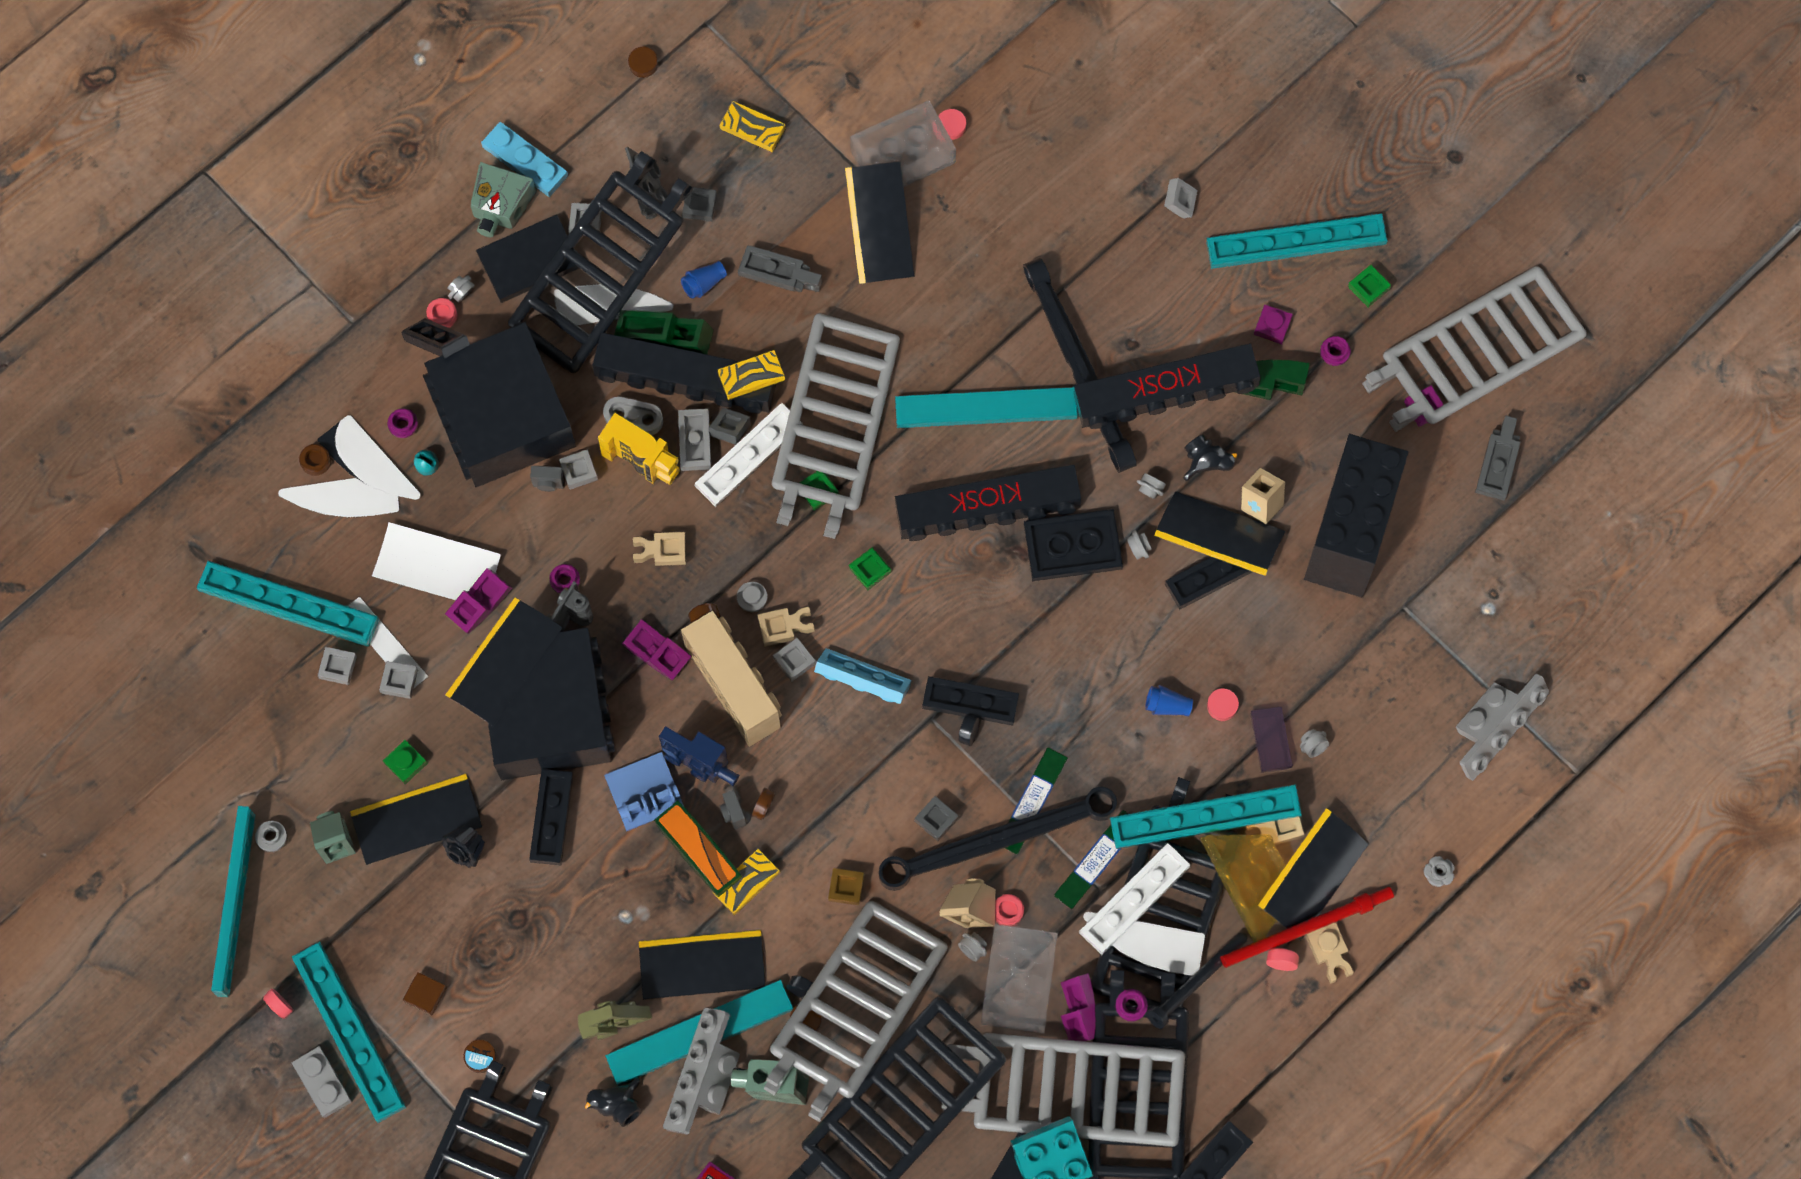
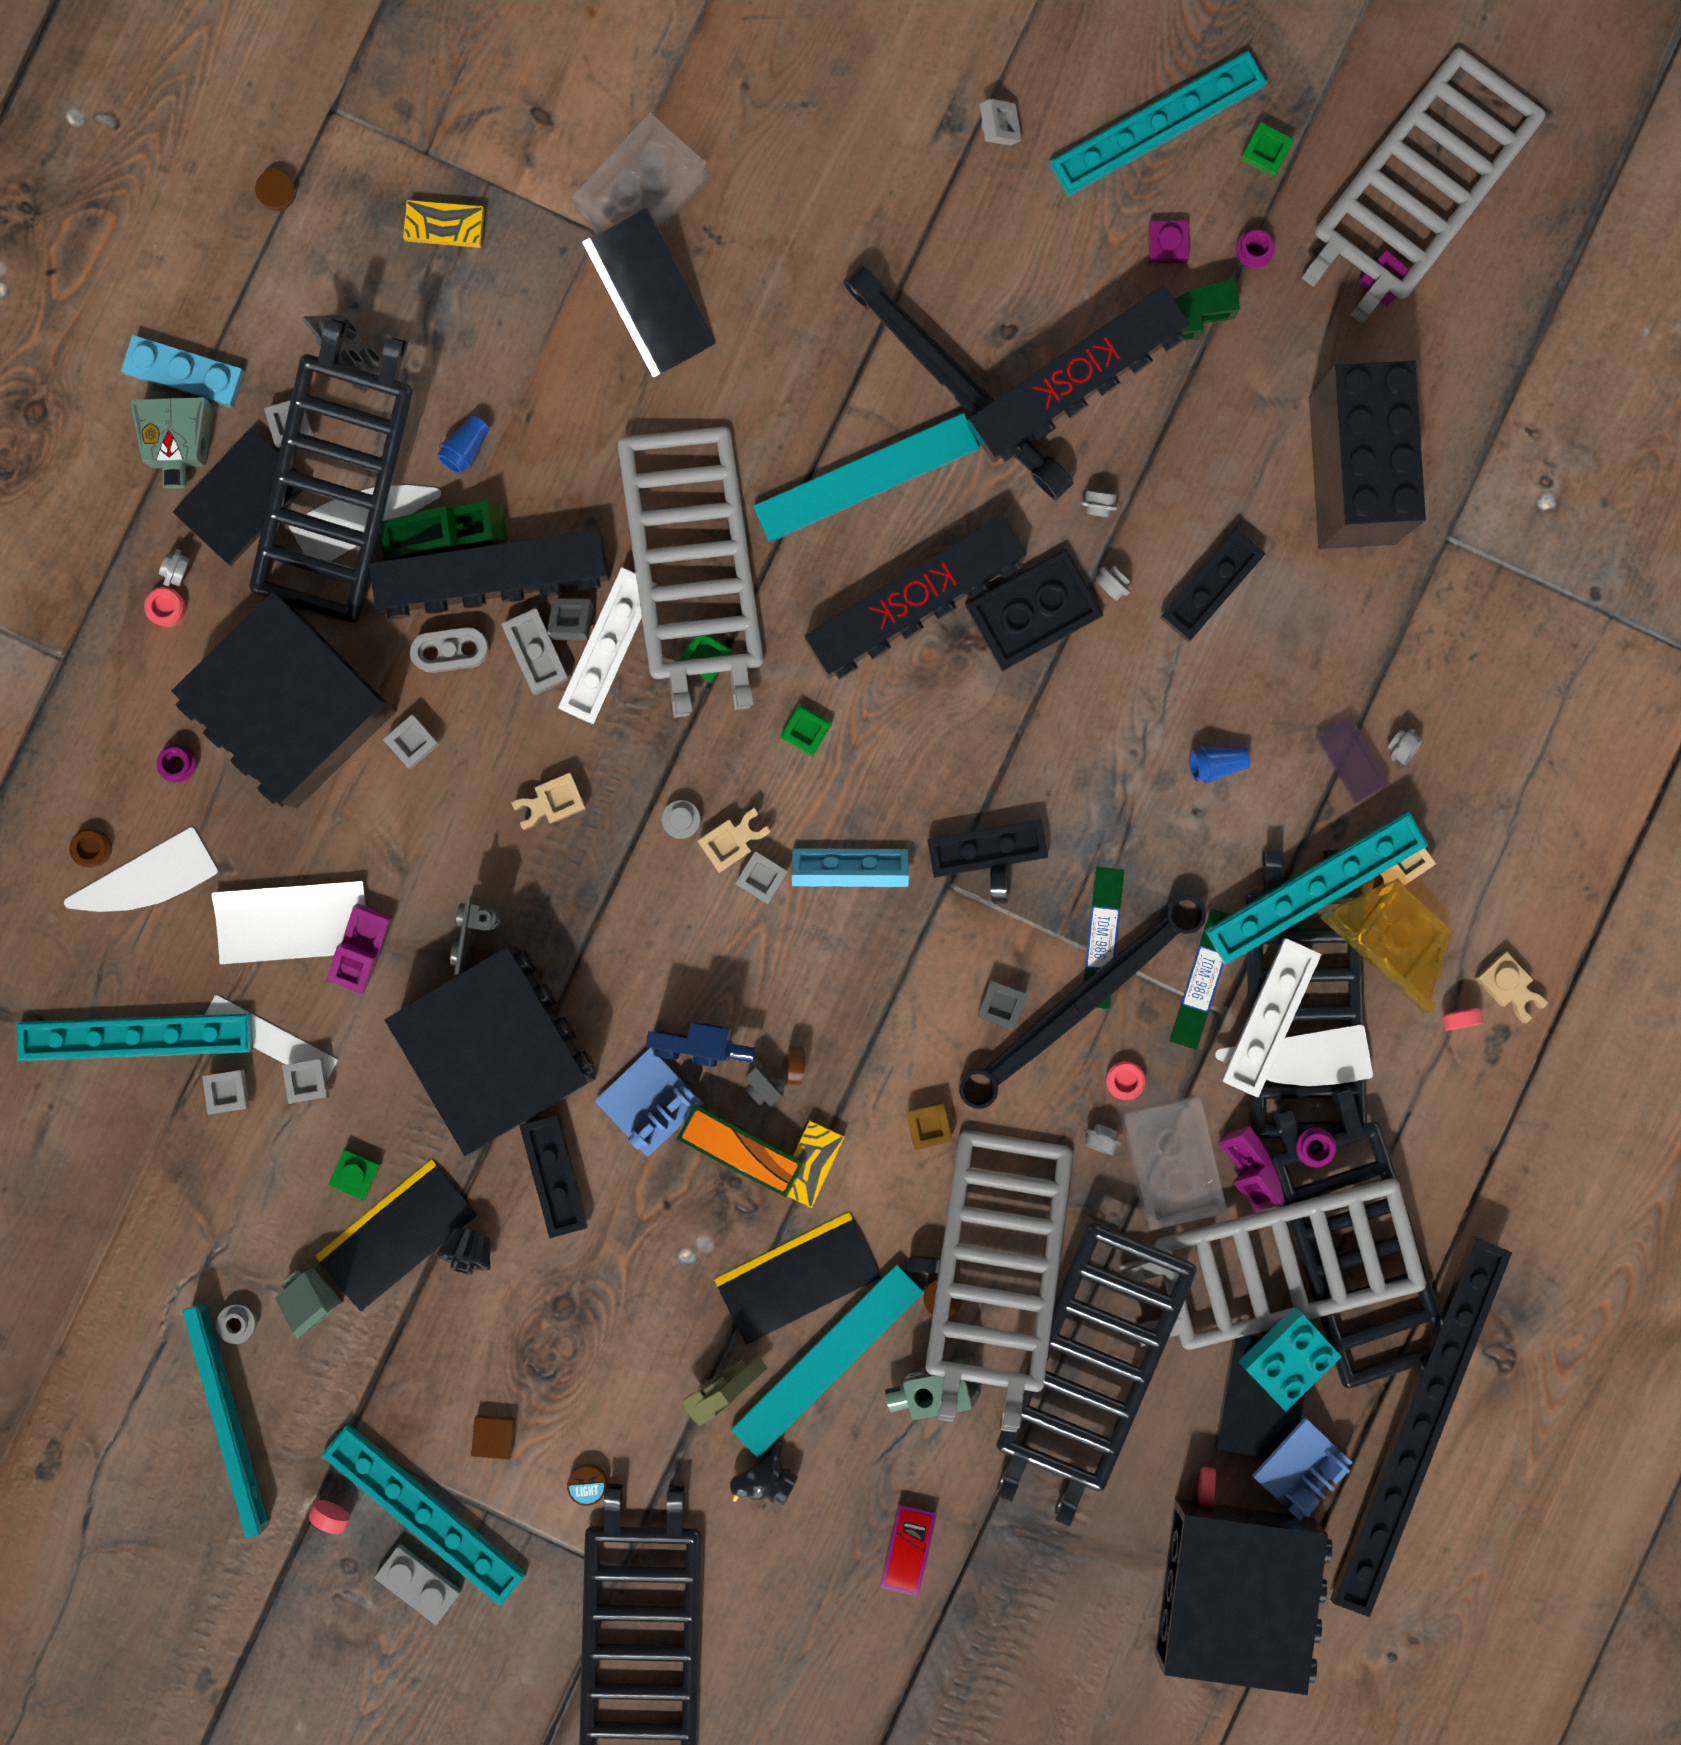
camera: 20 degrees left, 15 degrees up
white sticker [318,415,420,500] -> none
black tile [401,318,470,358] -> none
teal hinge [414,449,439,476] -> none
black sticker [445,598,563,726] -> none
dark grey plate [530,466,565,492] -> none
magenta plate [549,564,580,594] -> none
yellow hips [598,413,680,485] -> none
magenta slope [621,619,691,681] -> none
light grey bracket [663,1008,740,1134] -> none
tan brick [681,611,782,747] -> none
dark grey plate [682,187,717,222] -> none
reddish brown tile [688,603,721,623] -> none
yellow tile [718,350,785,400] -> none
dark grey hinge [738,245,823,292] -> none
coral tile [937,109,966,140] -> none
tan slope [940,879,996,928] -> none
black bar [1147,932,1248,1029] -> none
black sticker [1154,491,1286,576] -> none
black animal [1183,434,1238,481] -> none
coral tile [1207,689,1239,721] -> none
red bar [1220,886,1394,968] -> none
tan brick [1241,468,1285,524] -> none
black sticker [1258,808,1369,941] -> none
light grey plate [1424,856,1455,887] -> none
light grey bracket [1456,674,1549,781] -> none
dark grey hinge [1475,415,1521,501] -> none

